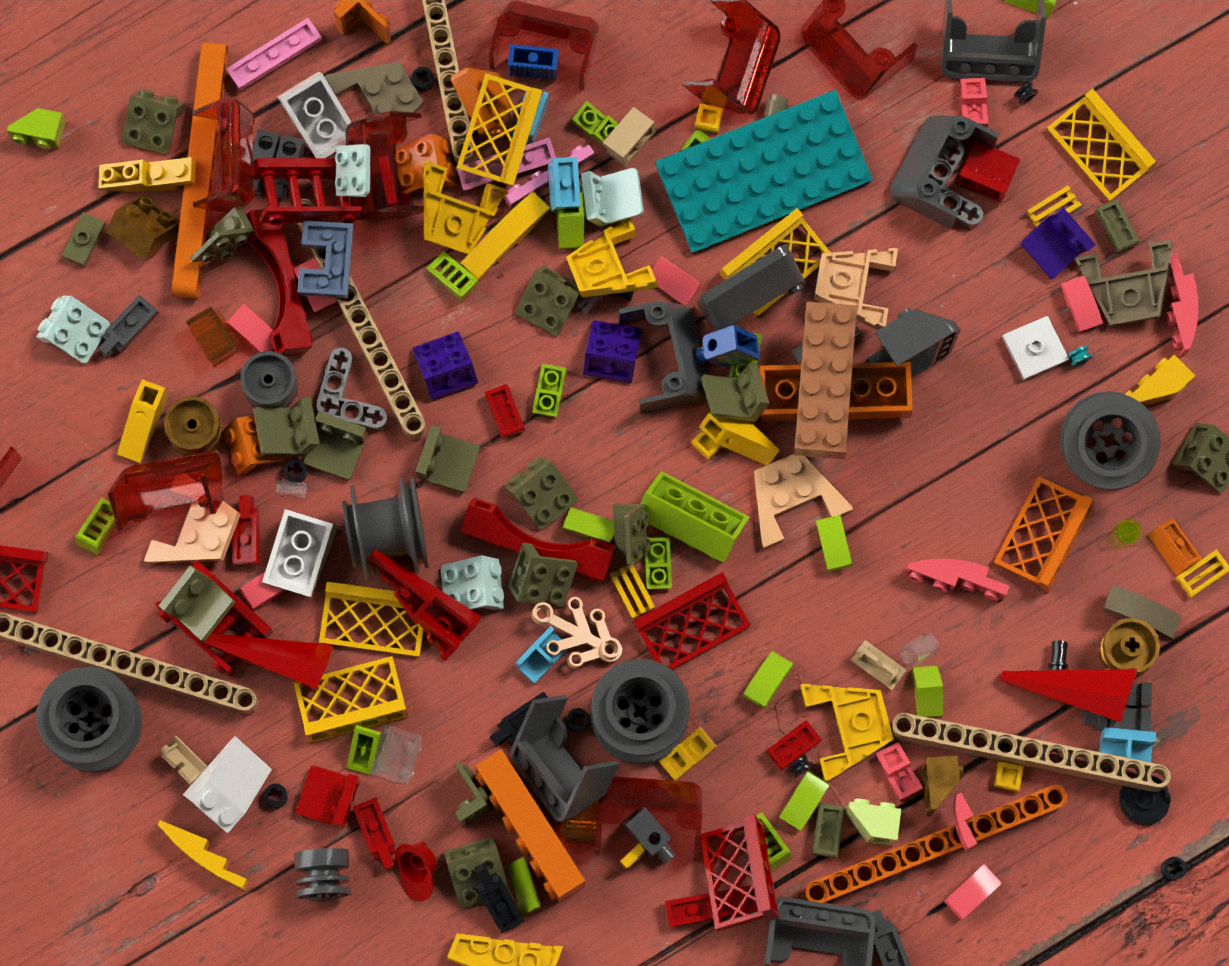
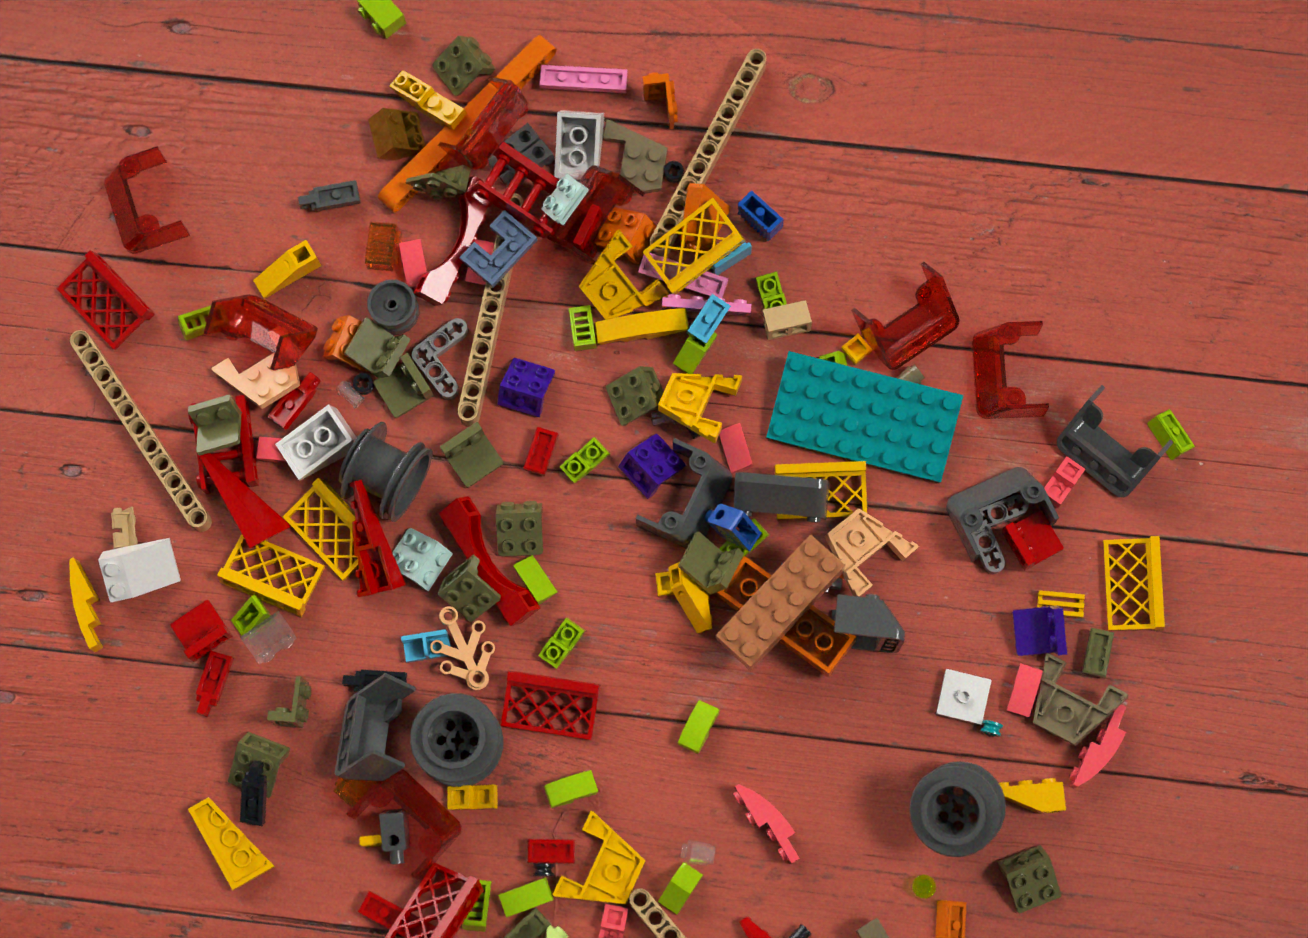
camera: 45 degrees right, 0 degrees up
light aqua bracket [36,296,110,363] -> none
dark grey wheel [36,667,142,772] -> none
olive plate [61,212,106,267] -> none
pearl gold wheel [164,396,223,458] -> none
black bush [264,784,288,808] -> none
dark grey wheel [294,848,351,902] -> none
red piece [395,841,437,902] -> none
orange brick [474,749,585,903] -> none
clear red windscreen [489,1,599,90] -> none
lime slope [507,857,541,914] -> none
black bush [567,708,589,733] -> none
light aqua bracket [580,168,644,227] -> none
yellow tile [609,565,655,620] -> none
olive bracket [613,503,650,565] -> none
lime slope [640,471,750,563] -> none
light nougat wing [754,454,853,549] -> none
tan hinge [850,640,906,690] -> none
orange fence [993,476,1094,593] -> none
black bush [1014,82,1039,105] -> none

